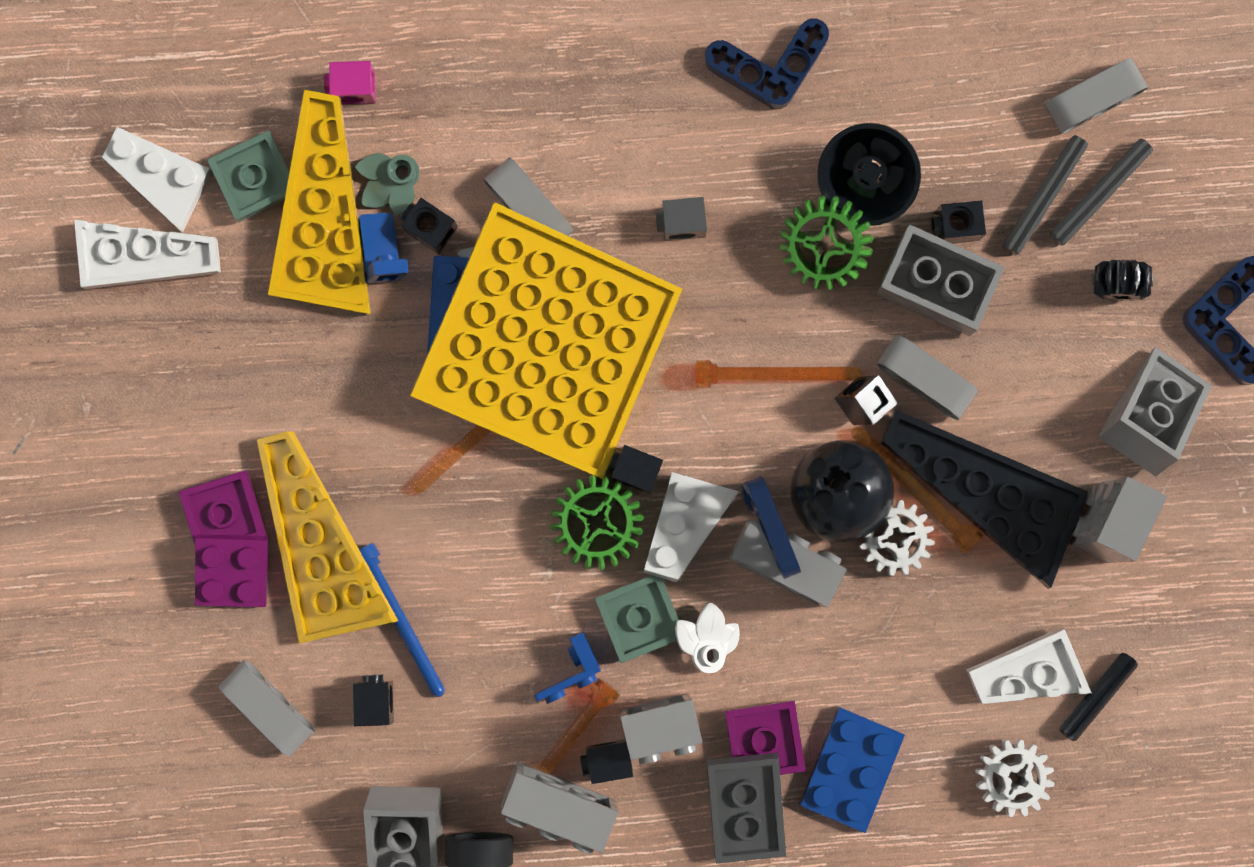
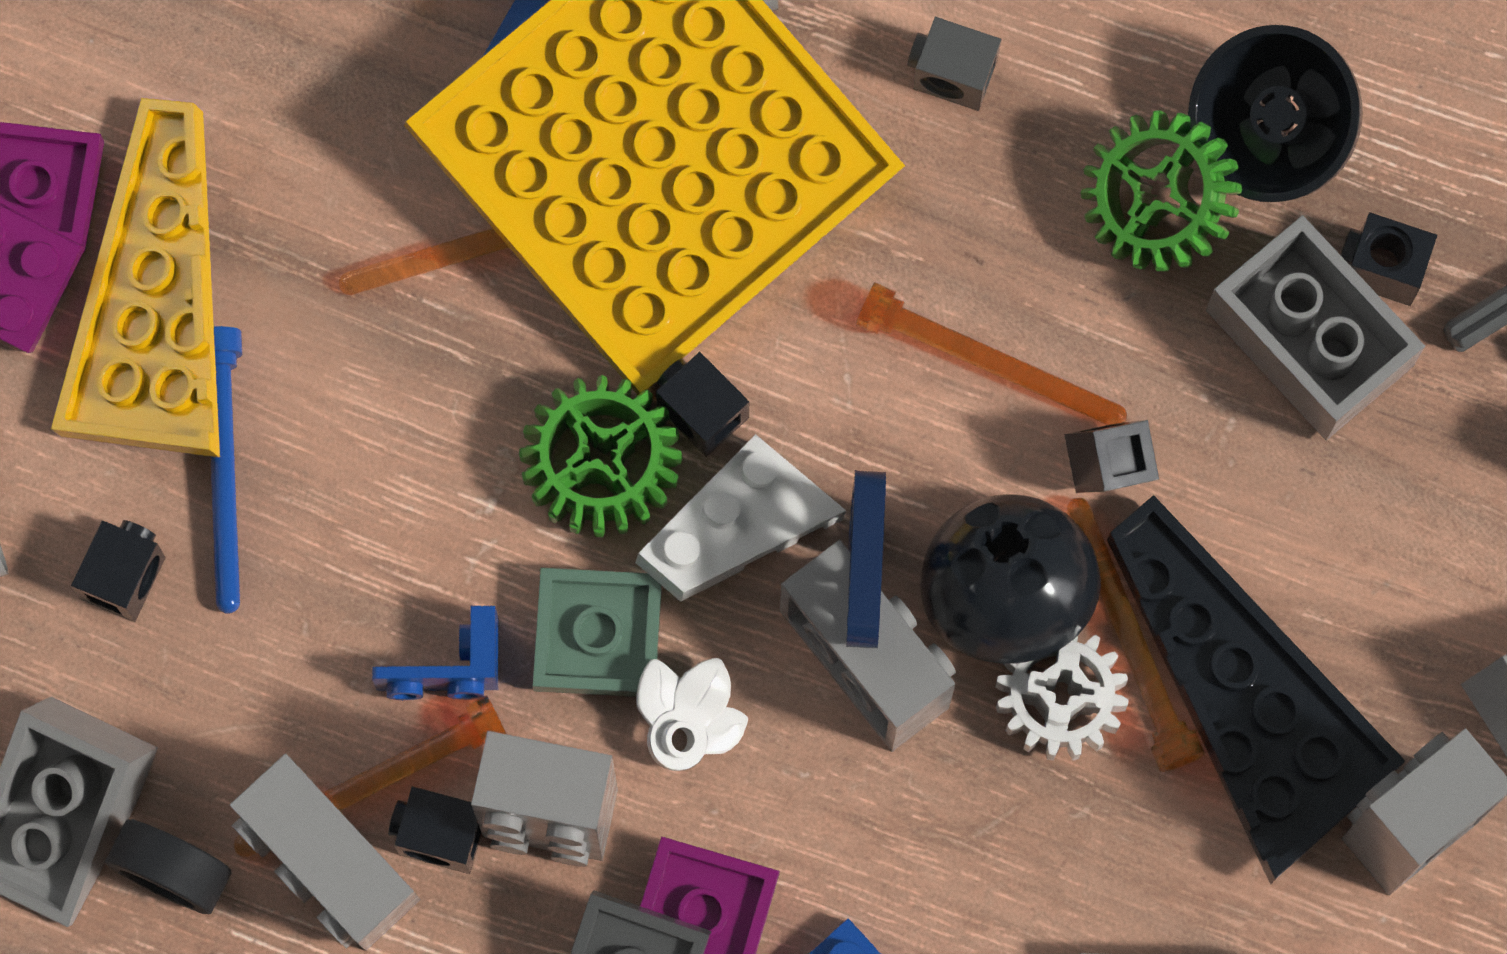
camera: 25 degrees right, 10 degrees down
light grey beam [876,335,978,420] -> none

